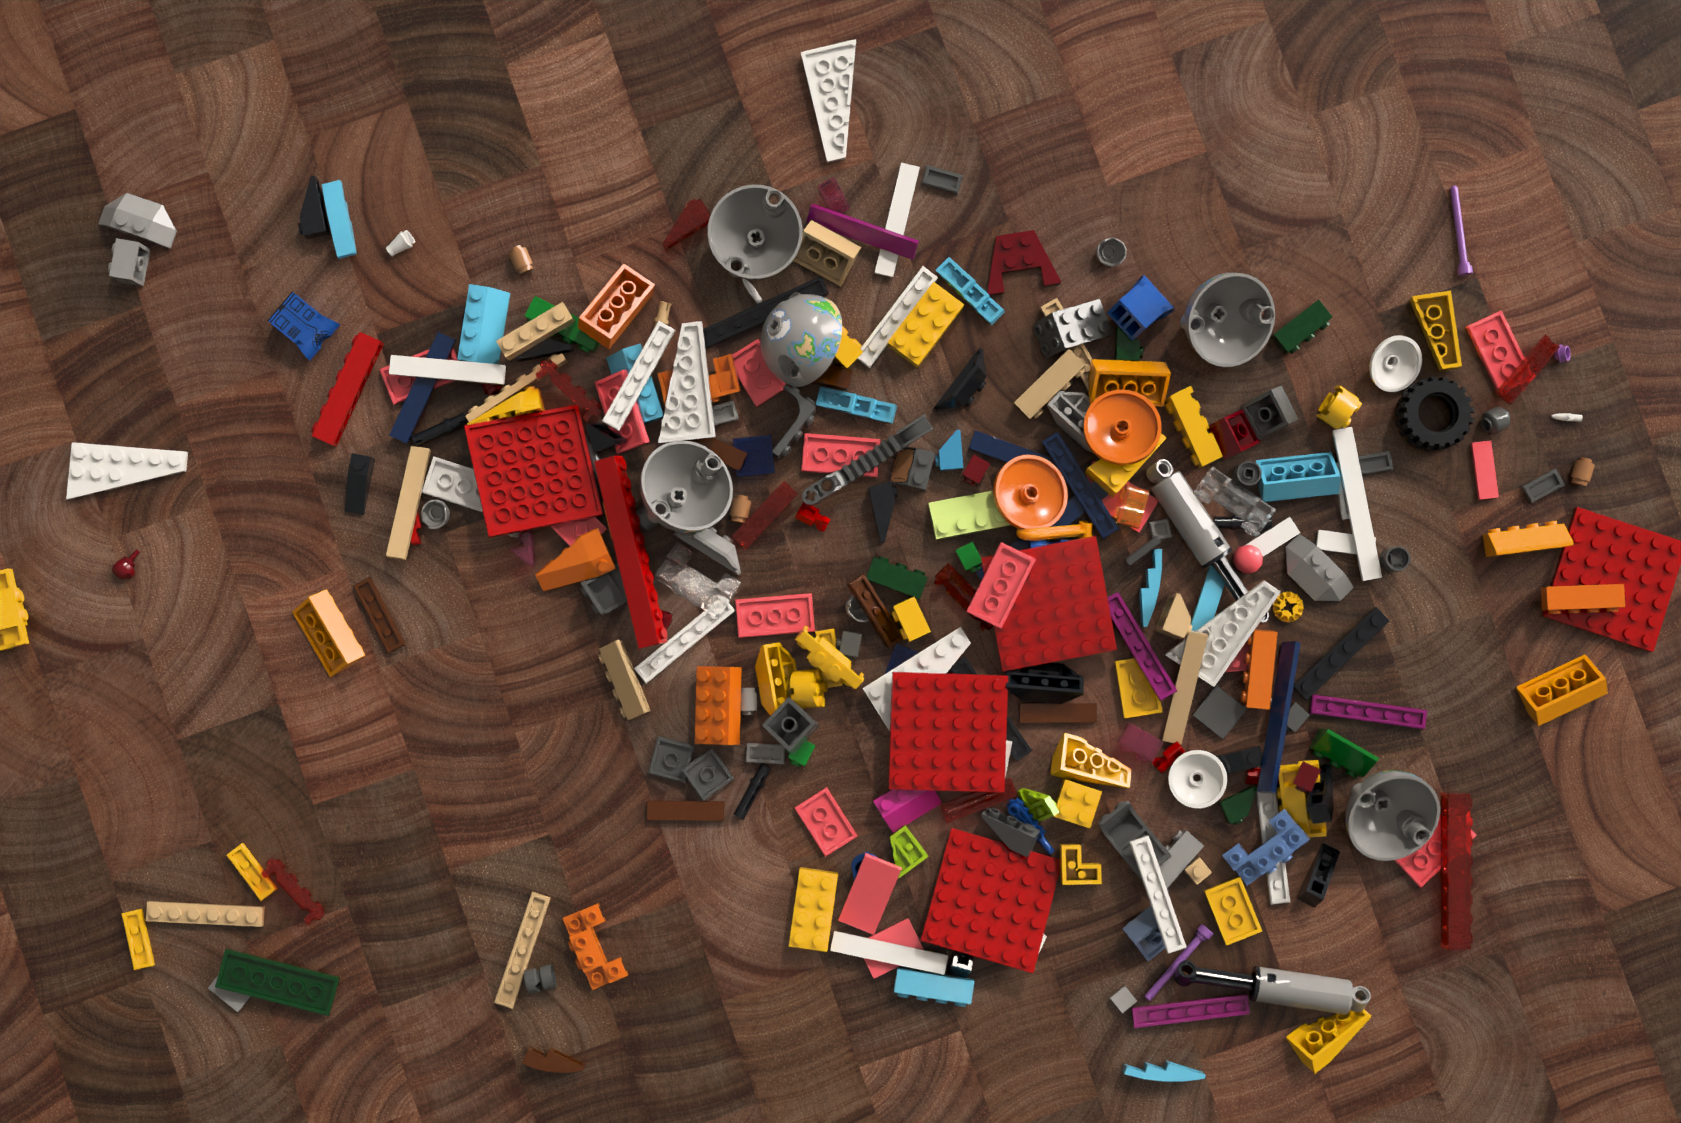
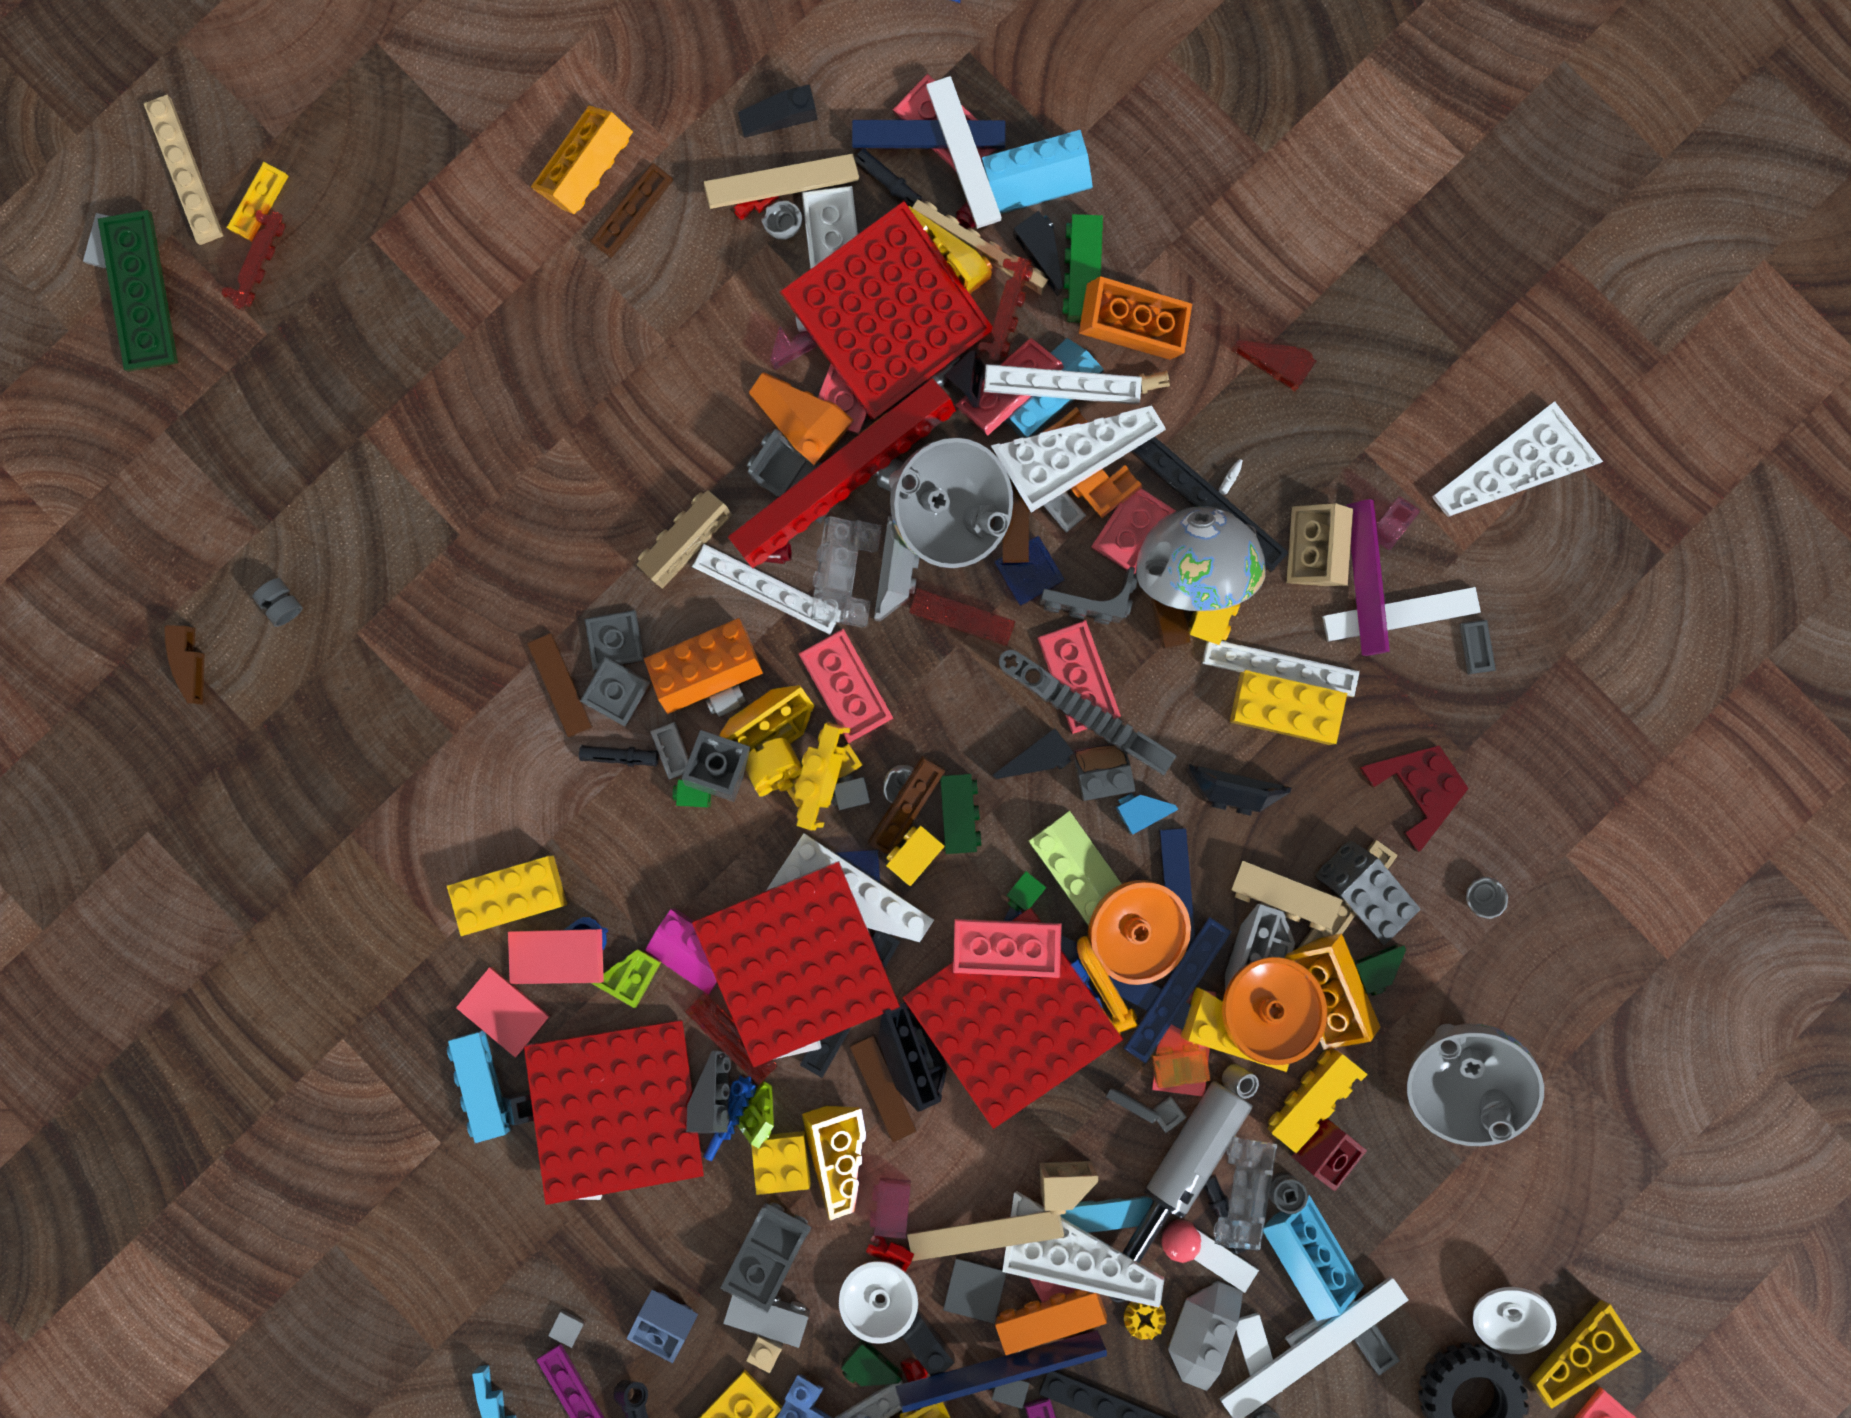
camera: 70 degrees right, 0 degrees up
yellow tile [122,909,155,970] -> none
red brick [311,332,384,447] -> none
white cone [386,230,415,256] -> none
tan tile [494,892,551,1009] -> none
tan brick [496,302,575,361] -> none
medium nougat brick [509,245,533,275] -> none
orange bracket [562,903,628,990] -> none
light grey piece [708,185,803,279] -> none
medium nougat brick [729,495,751,524] -> none
red plate [795,502,830,532] -> none
coral tile [795,787,858,857] -> none
medium azure slope [815,387,897,424] -> none
white tile [830,931,948,975] -> none
clear red piece [934,563,994,631] -> none
medium azure slope [936,257,1005,326] -> none
dark red brick [962,455,990,486] -> none
yellow brick [1059,844,1102,885] -> none
blue piece [1107,274,1175,341] -> none
magenta plate [1108,592,1177,701] -> none
yellow plate [1114,658,1163,718] -> none
white tile [1130,835,1186,954] -> none
medium azure slope [1139,549,1162,627] -> none
medium lavender piece [1145,924,1213,1001] -> none
dark grey slope [1241,386,1299,440] -> none
dark green brick [1270,299,1333,355] -> none
yellow brick [1317,385,1362,430] -> none
medium lavender piece [1450,185,1473,276] -> none

